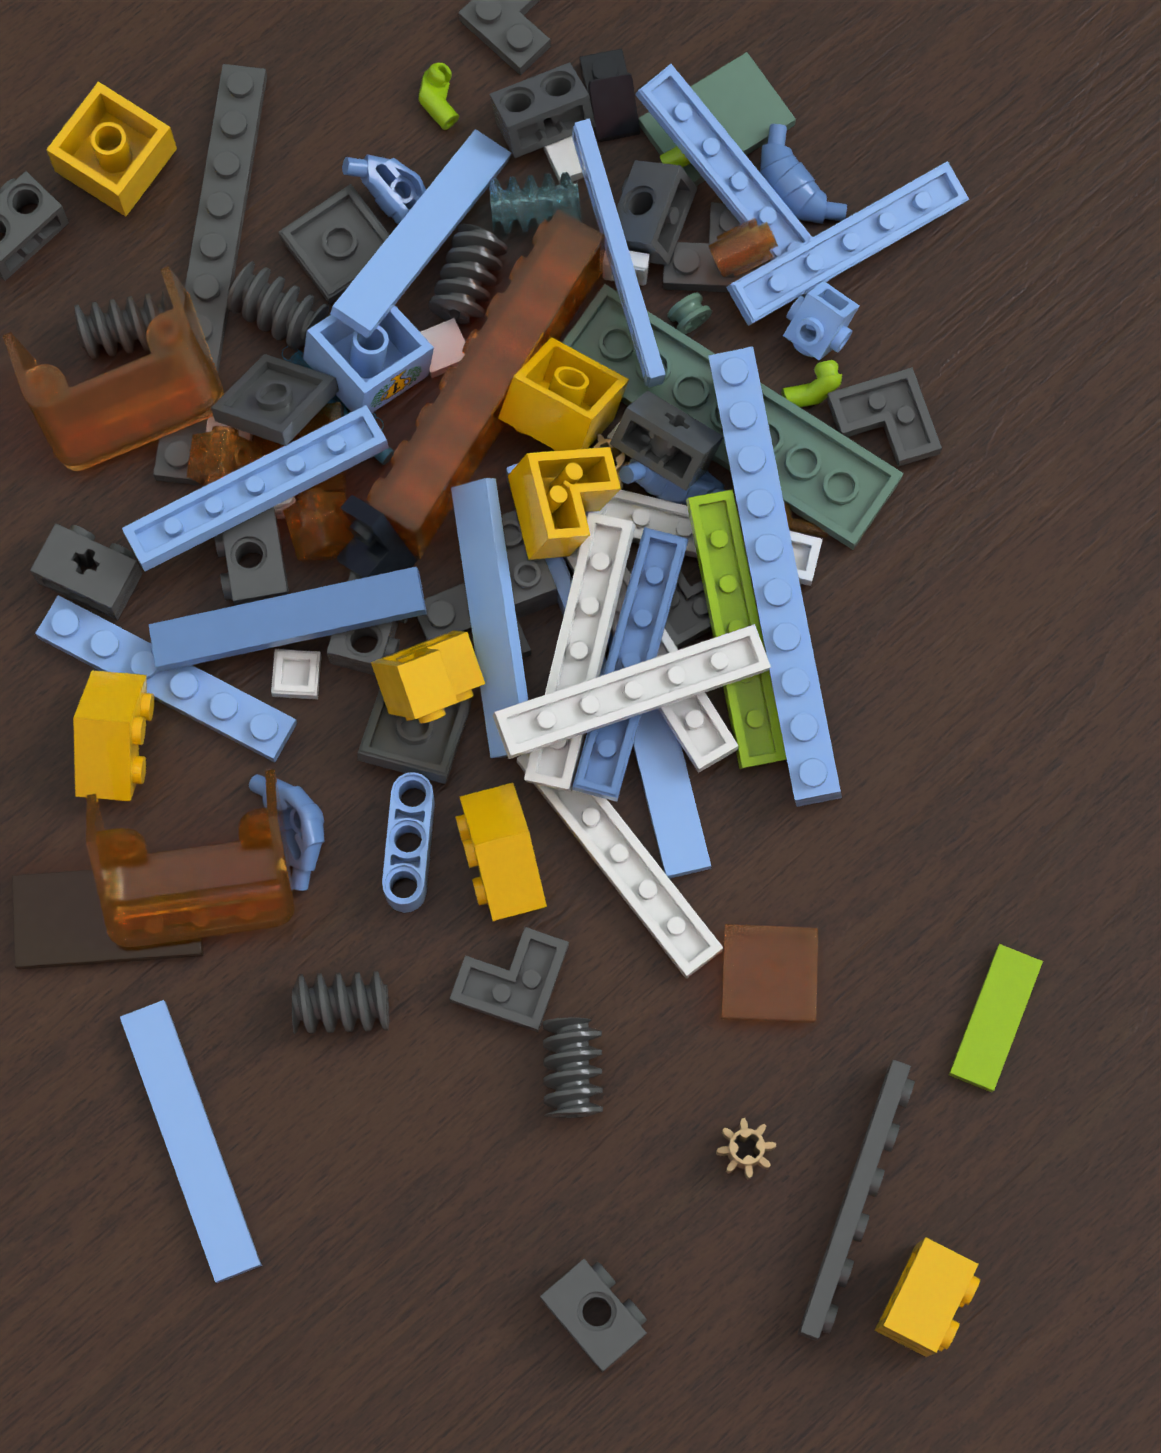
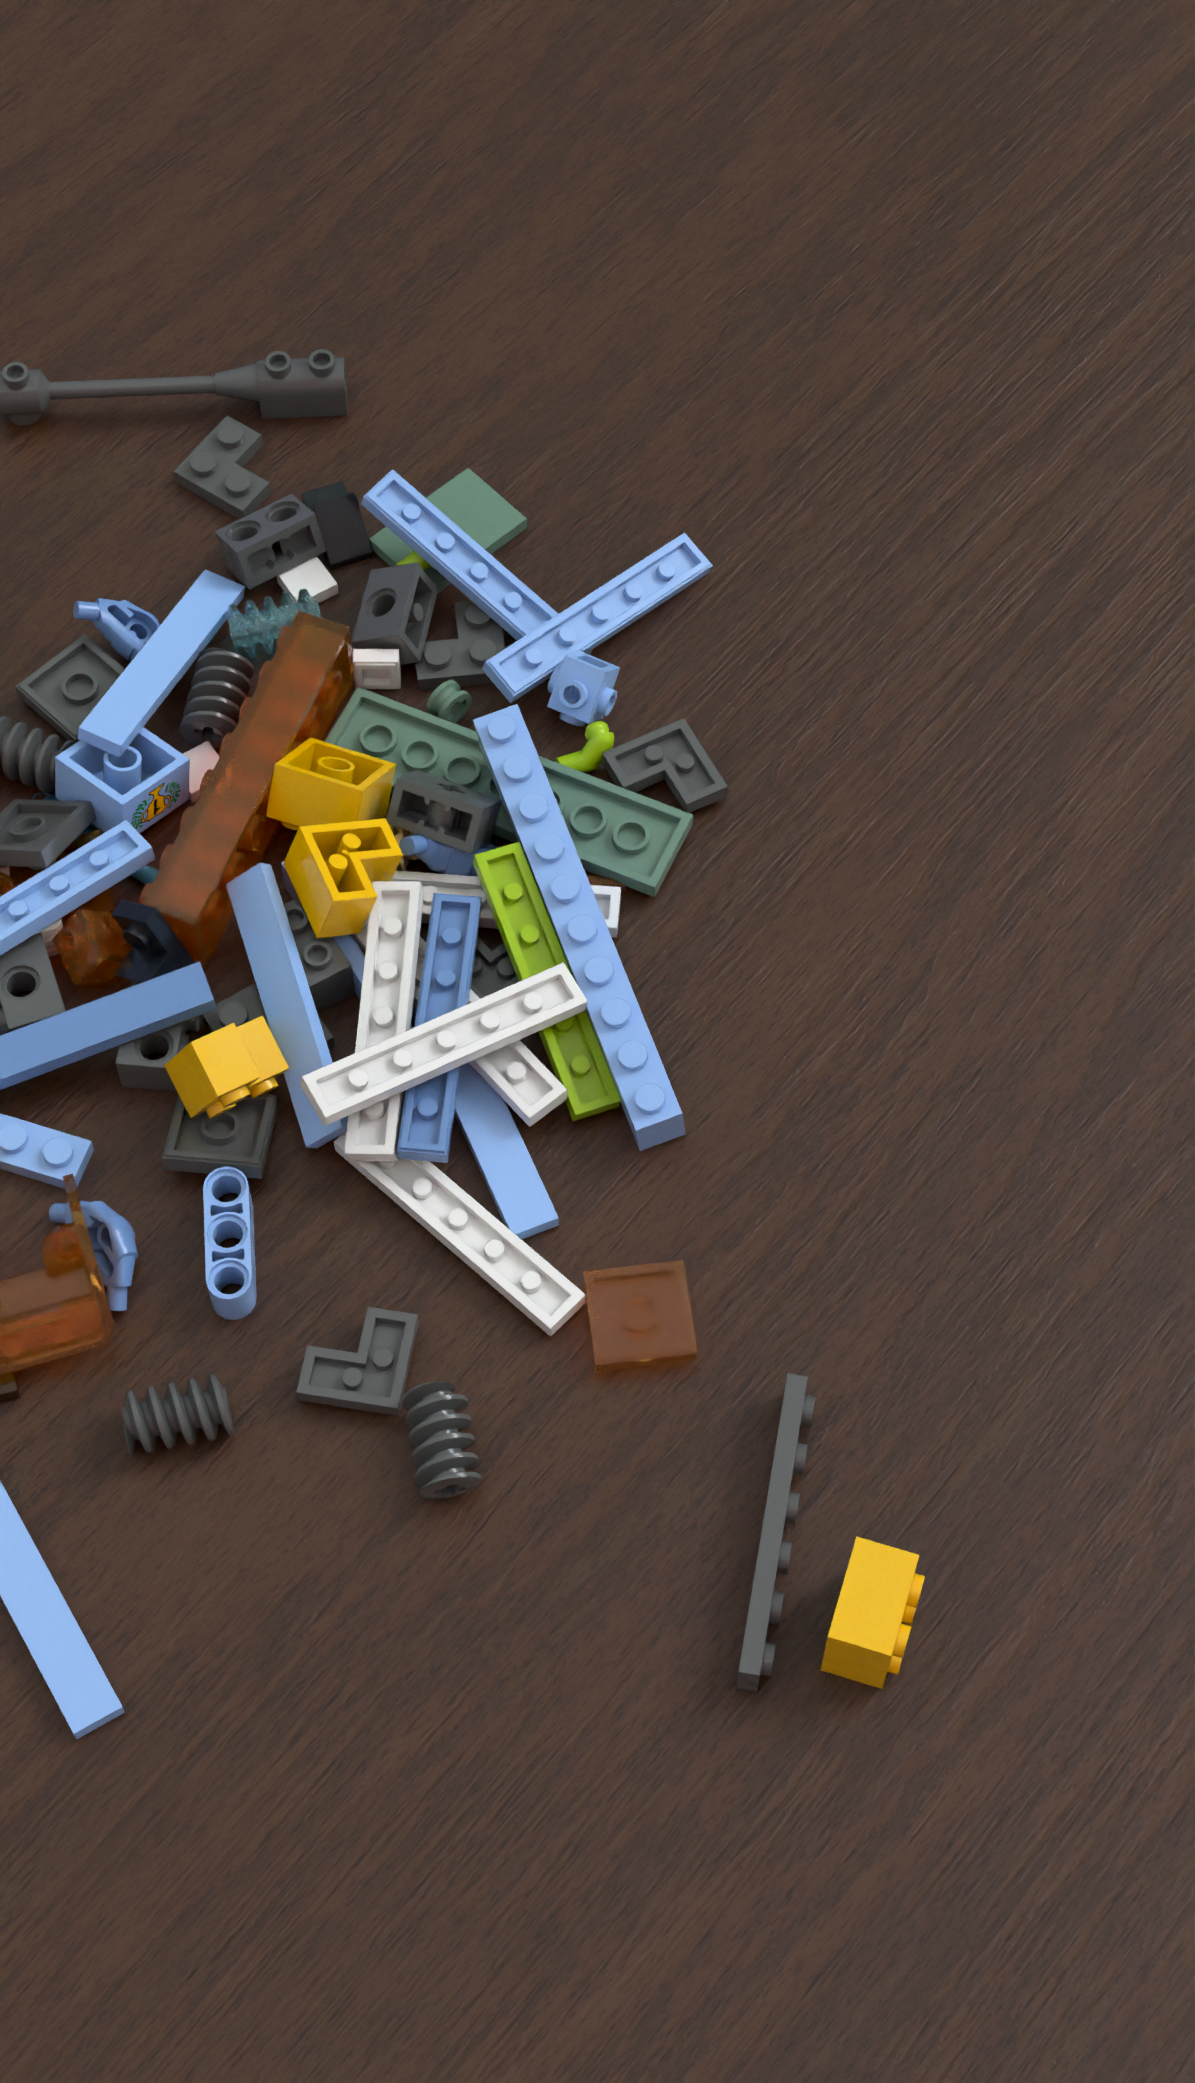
camera: 10 degrees left, 15 degrees down
white tile [271,649,321,700] -> none
lime arm [418,62,459,130] -> none
yellow brick [455,783,547,921] -> none
dark grey brick [540,1259,647,1373] -> none
light blue tile [572,118,666,388] -> none
clear orange brick [708,218,778,277] -> none
tan gear [716,1118,776,1180] -> none
medium blue piece [760,124,847,224] -> none
lime tile [948,944,1043,1093] -> none

